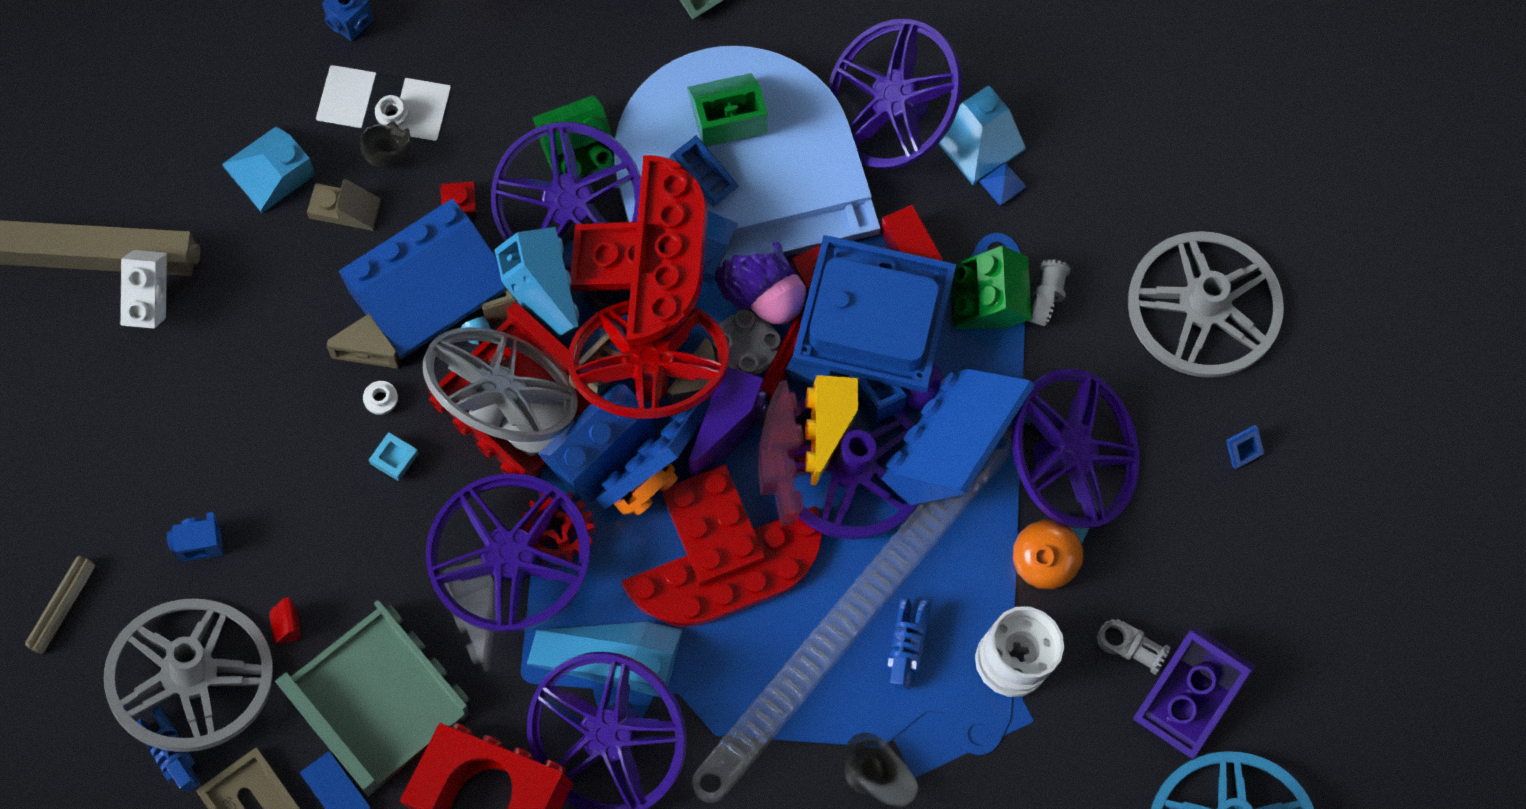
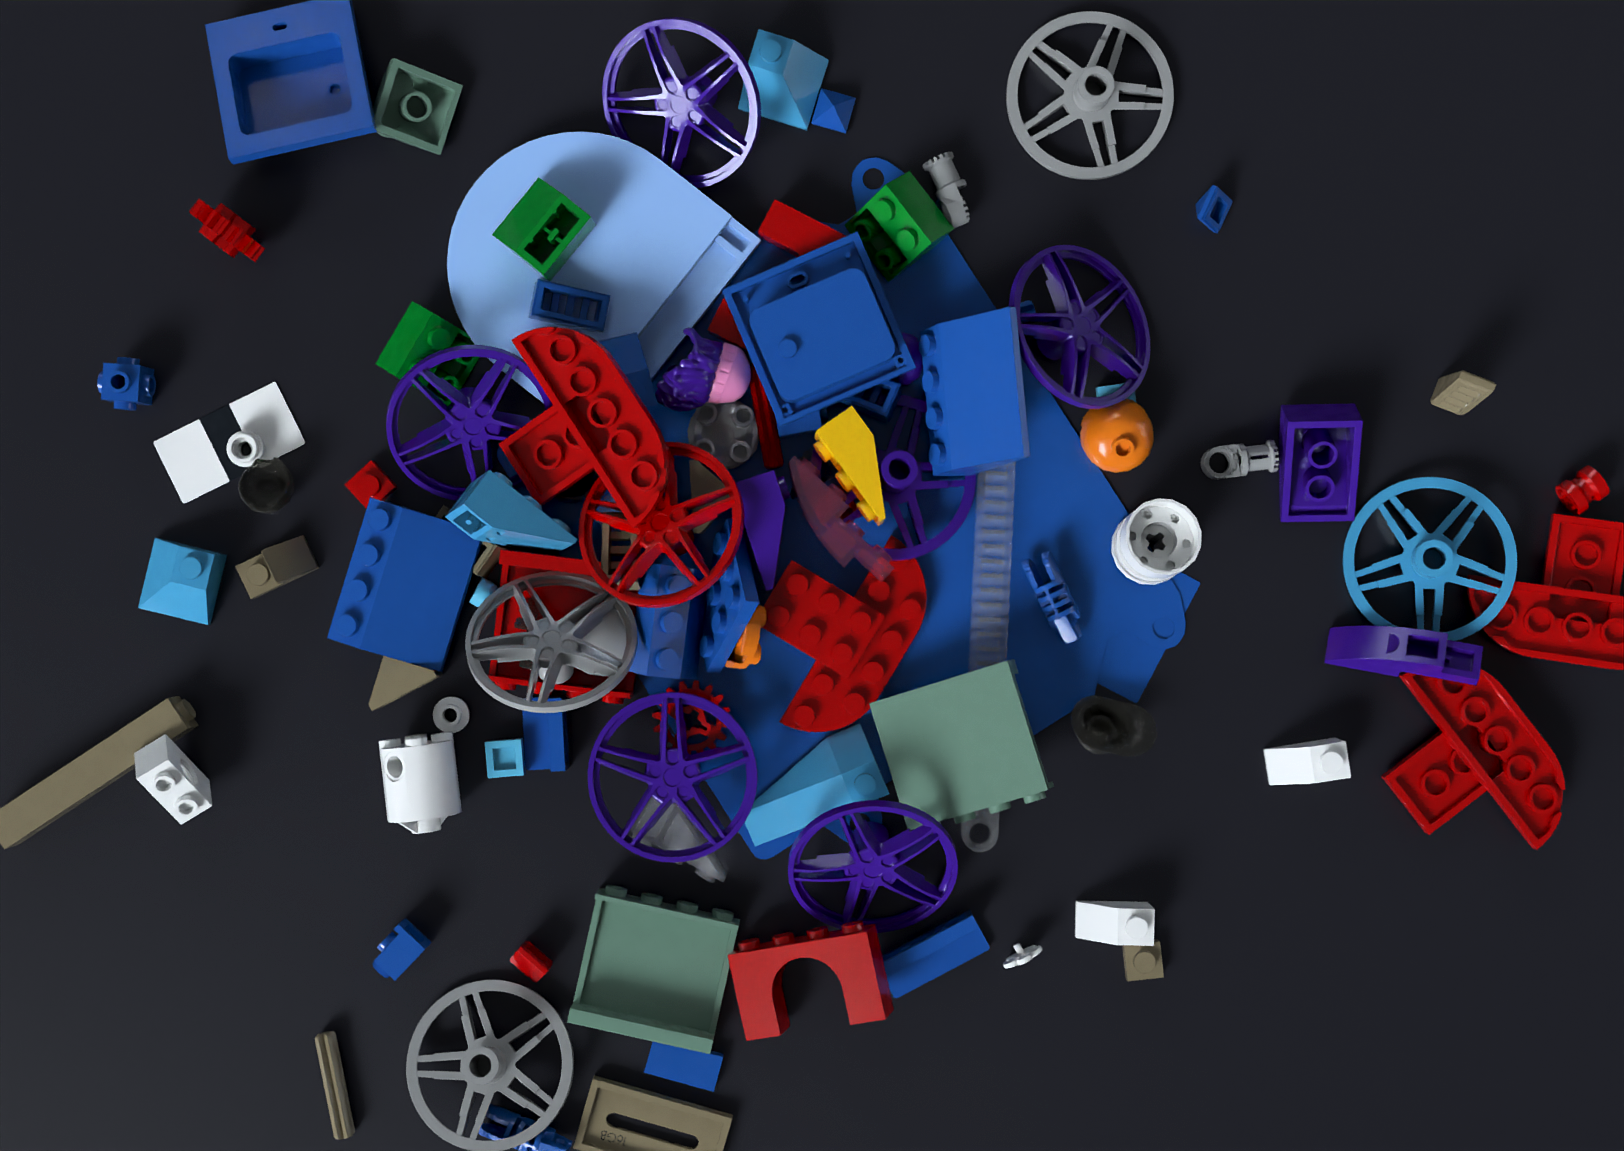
camera: 35 degrees left, 20 degrees up
none -> white cylinder [378,732,462,834]
none -> blue panel [522,695,570,772]
none -> sand green panel [869,659,1054,830]
none -> dark tan slope [1430,370,1496,415]

